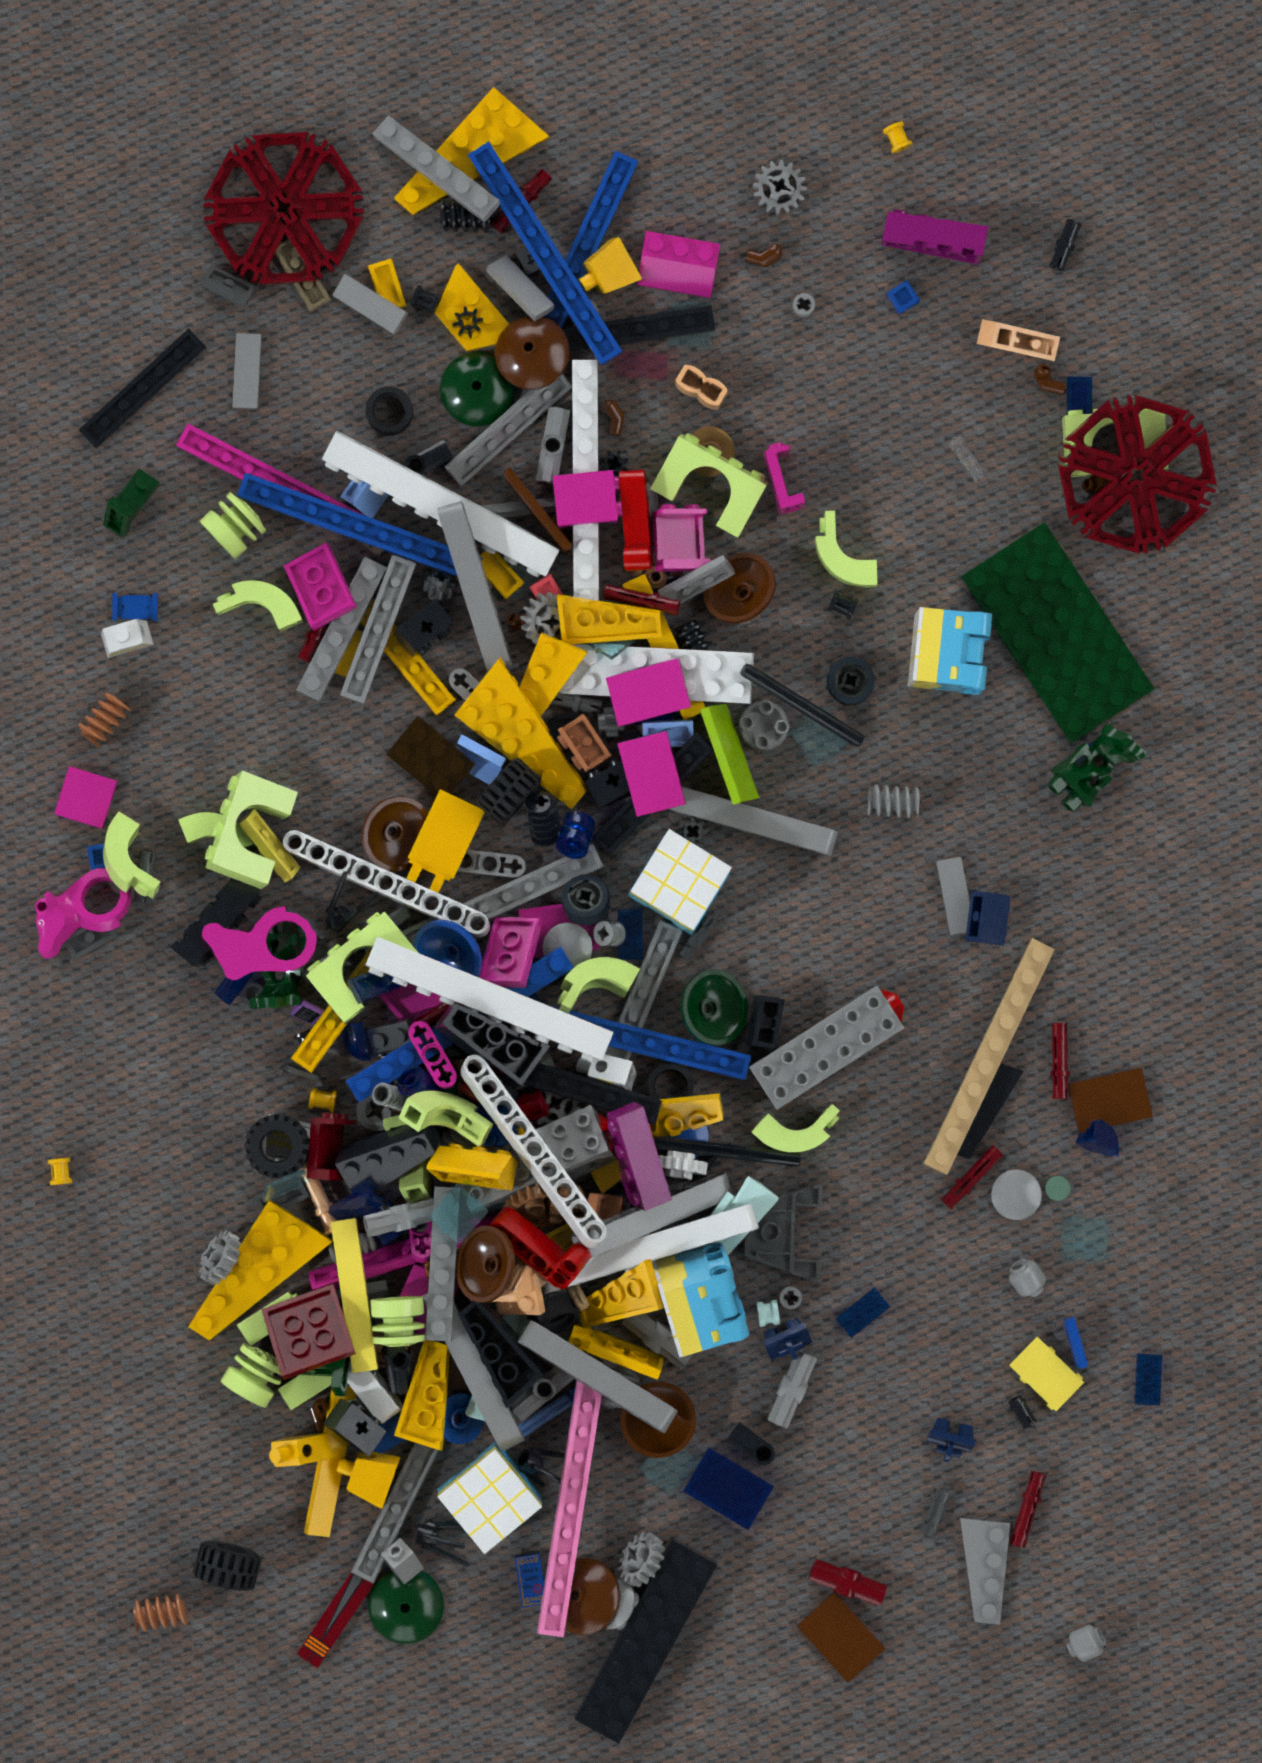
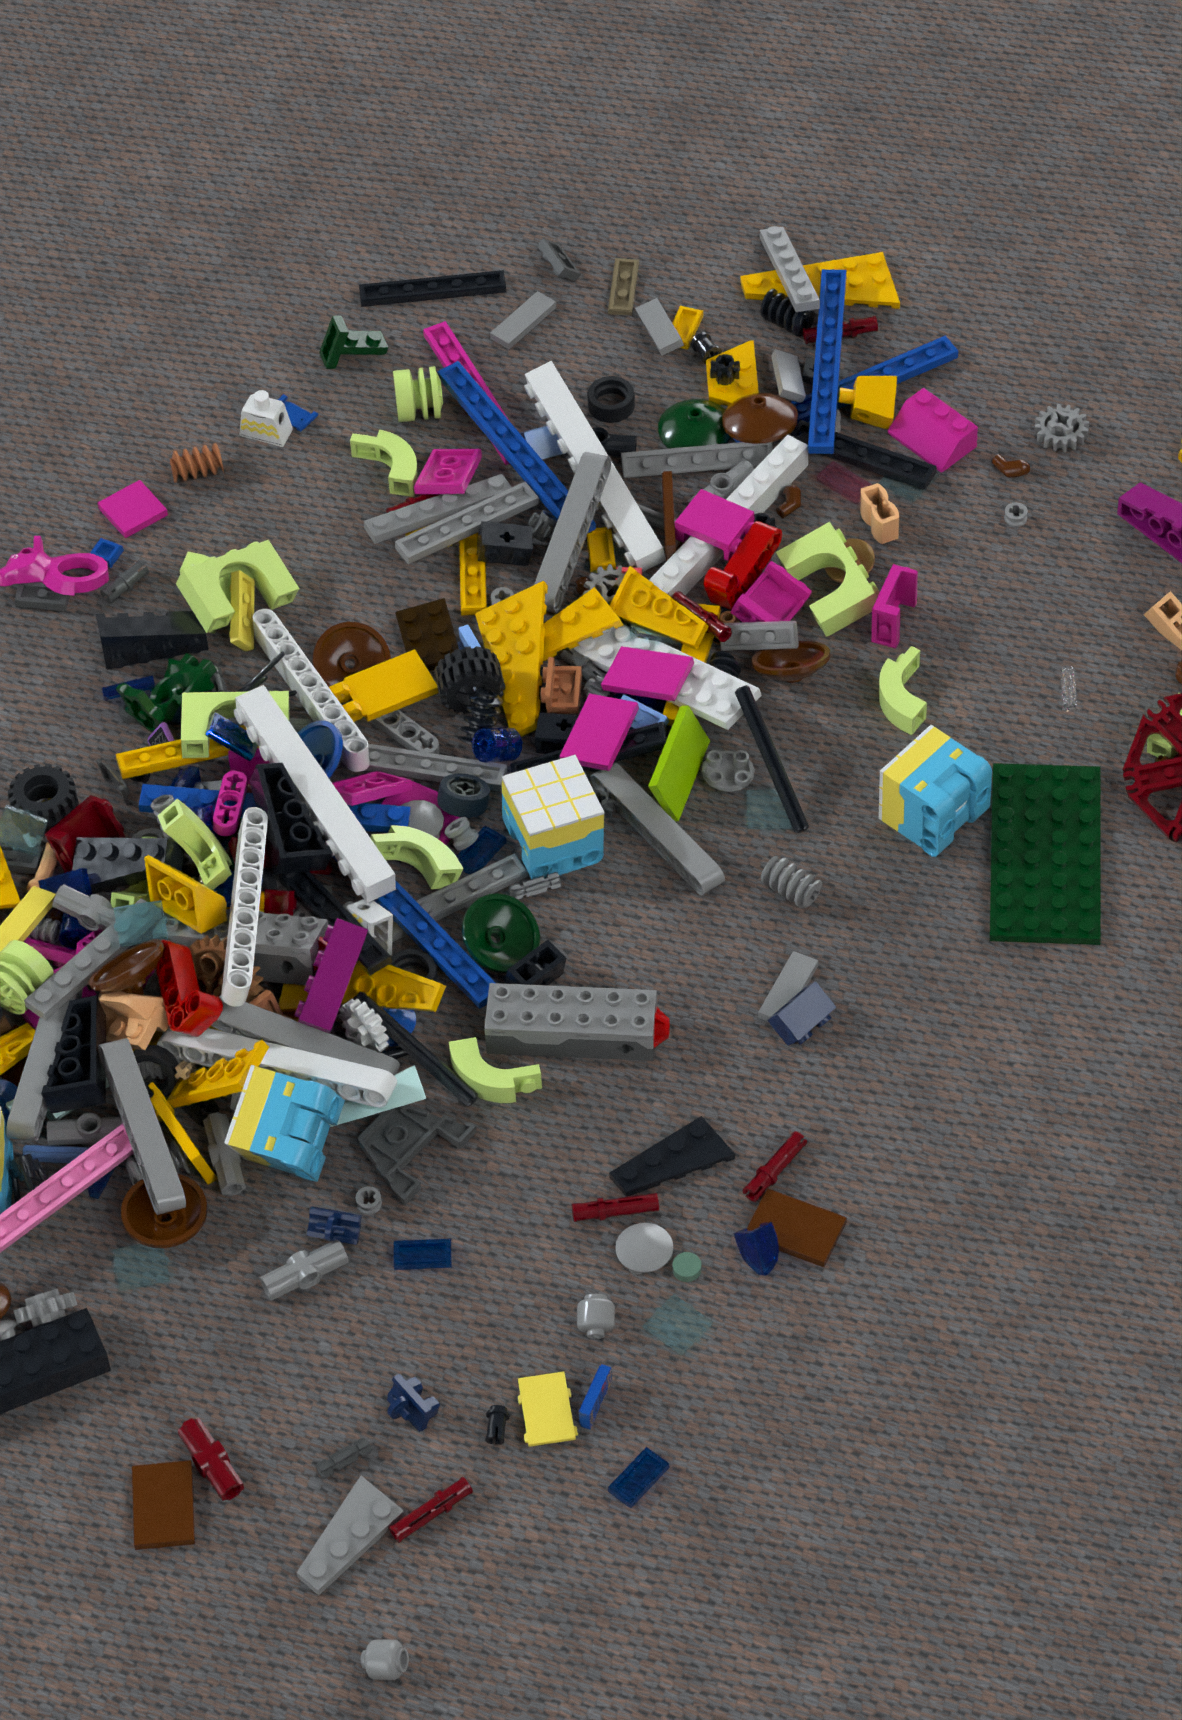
camera: 45 degrees right, 35 degrees down
yellowish green arch [103,812,160,899] -> none
dark pink animal [202,906,317,980] -> none
dark red plate [203,132,364,285] -> none
yellow bush [308,1087,337,1113] -> none
clear blue plate [683,1447,774,1530] -> none
black piece [727,1422,775,1465] -> none
light aqua wheel [757,1300,780,1327] -> none
wheel [826,657,875,705] -> none
black bush [827,590,858,620] -> none
blue tile [886,280,920,315] -> none
tan plate [923,938,1055,1175] -> none
dark green hips [1047,723,1147,812] -> none

